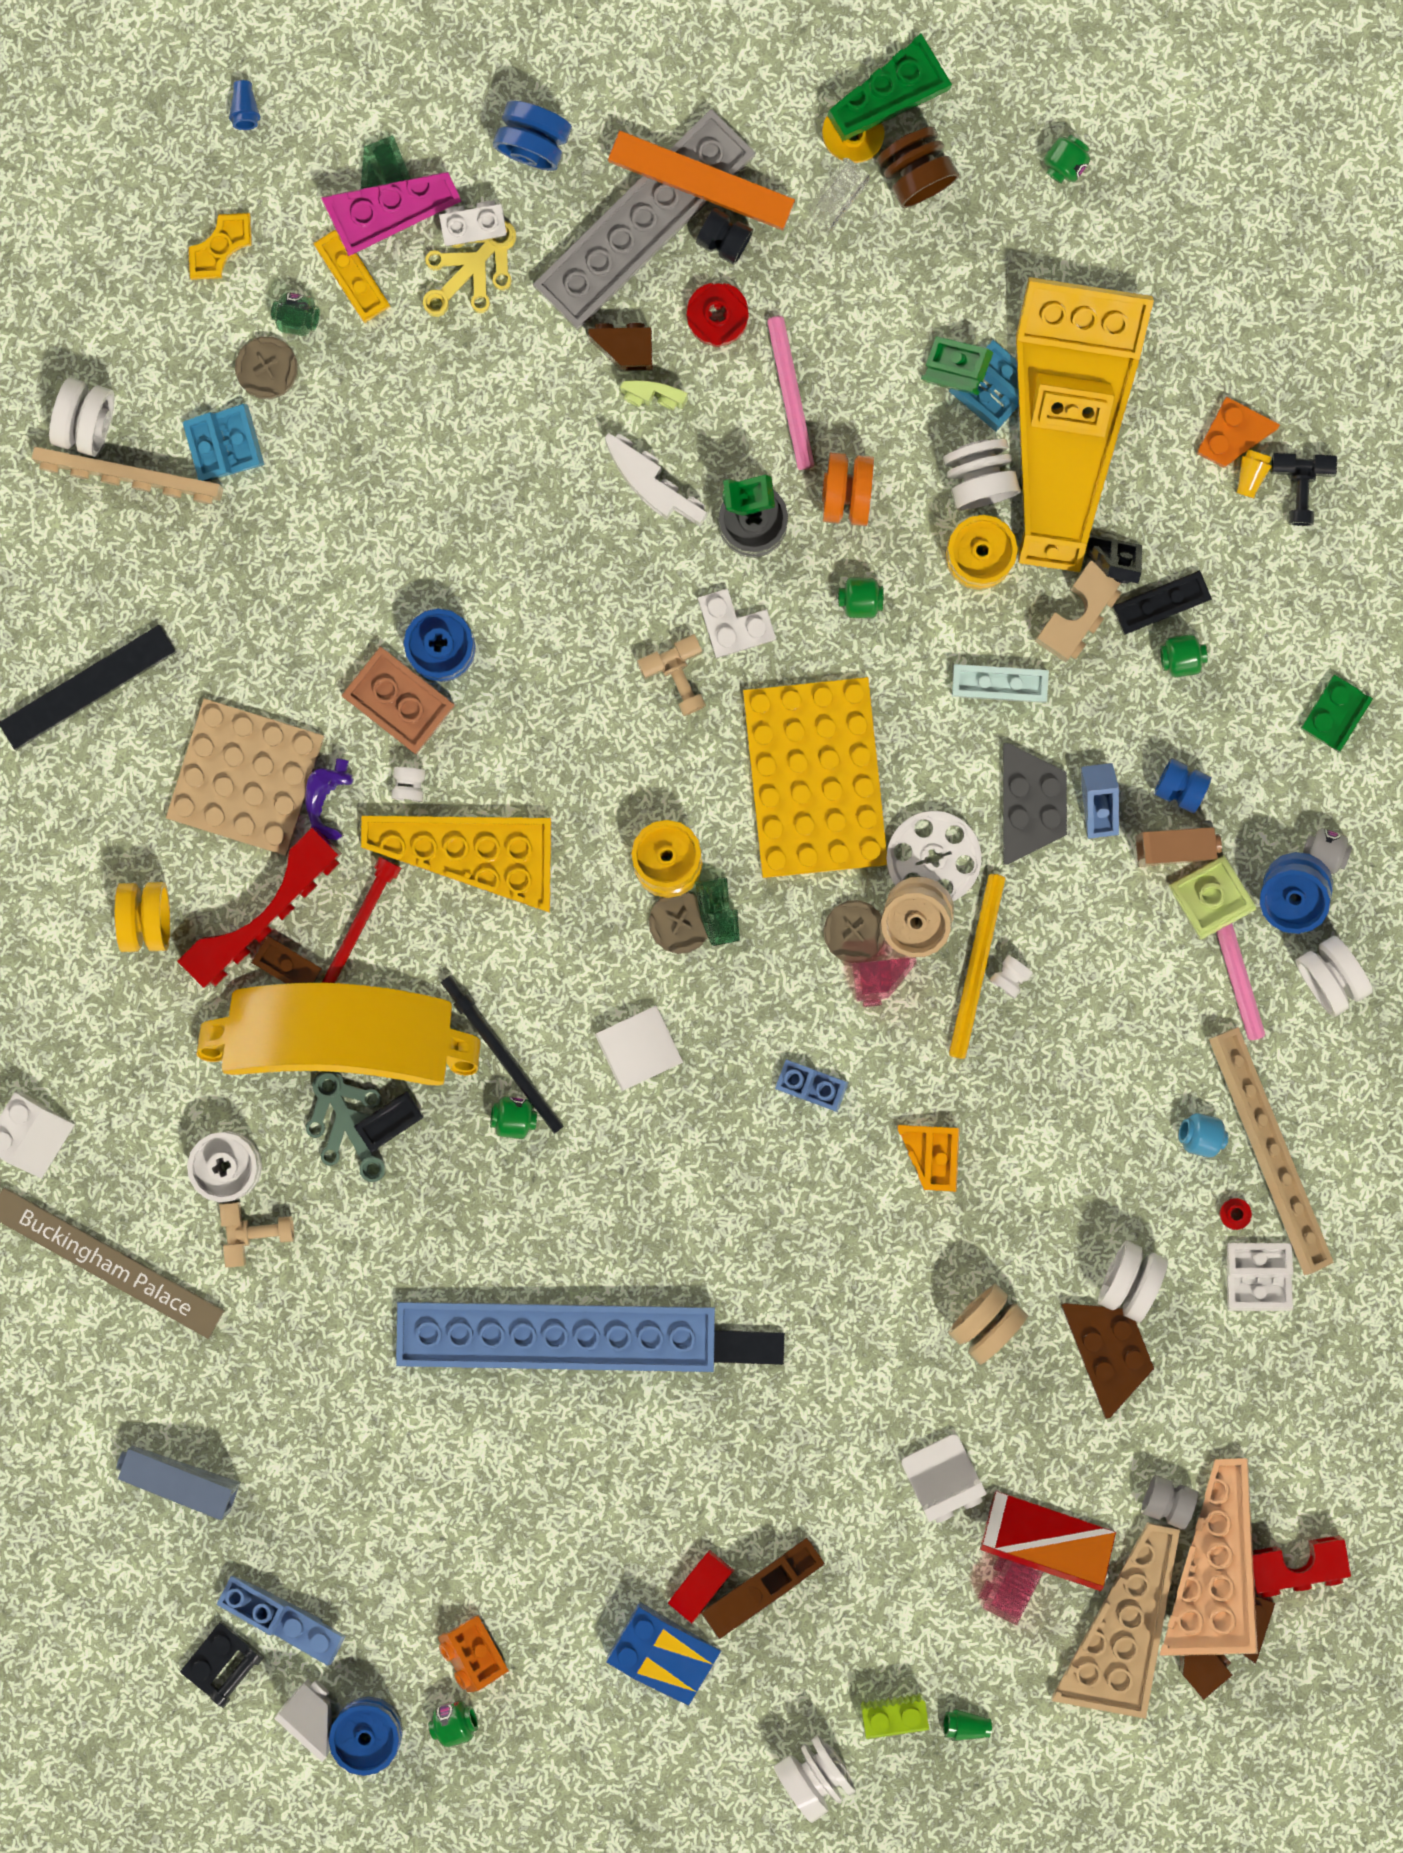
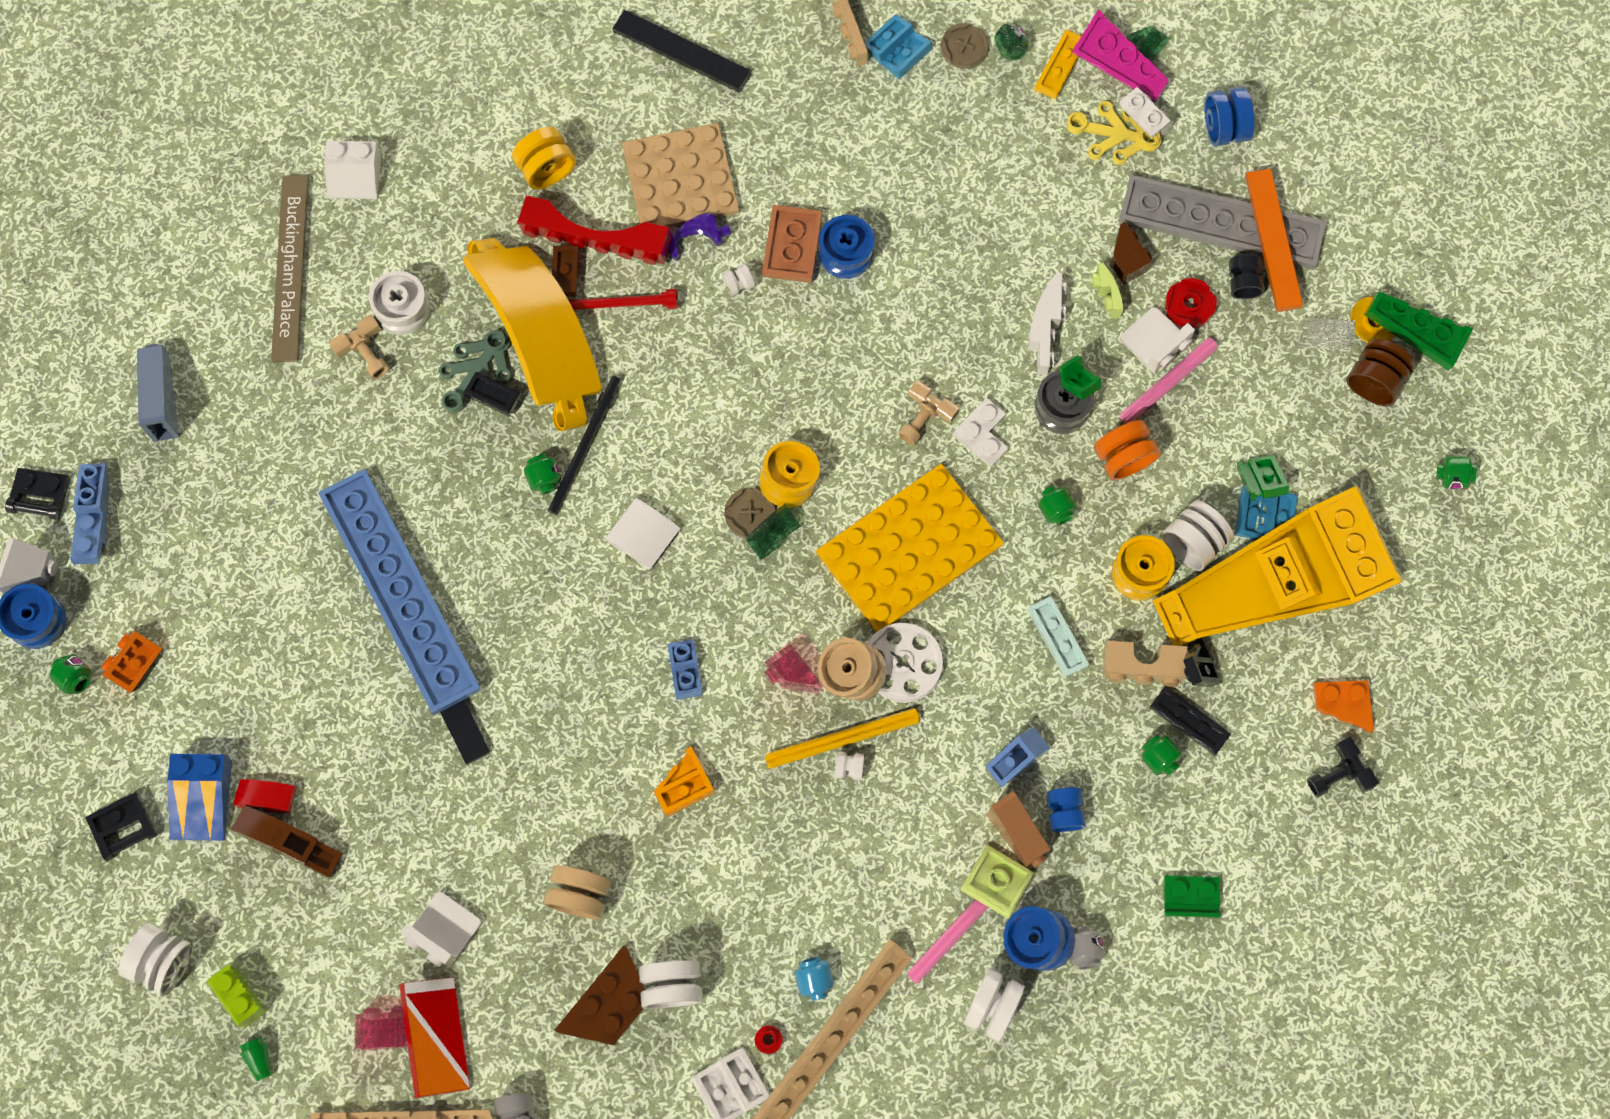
camera: 55 degrees right, 15 degrees down
yellow wing [361,816,552,913] -> none
dark tan tile [823,900,885,963] -> none
dark grey wing [1003,743,1067,865] -> none
yellow cone [1236,450,1272,499] -> none
none -> black plate [85,792,158,862]
none -> white bracket [1120,307,1195,373]

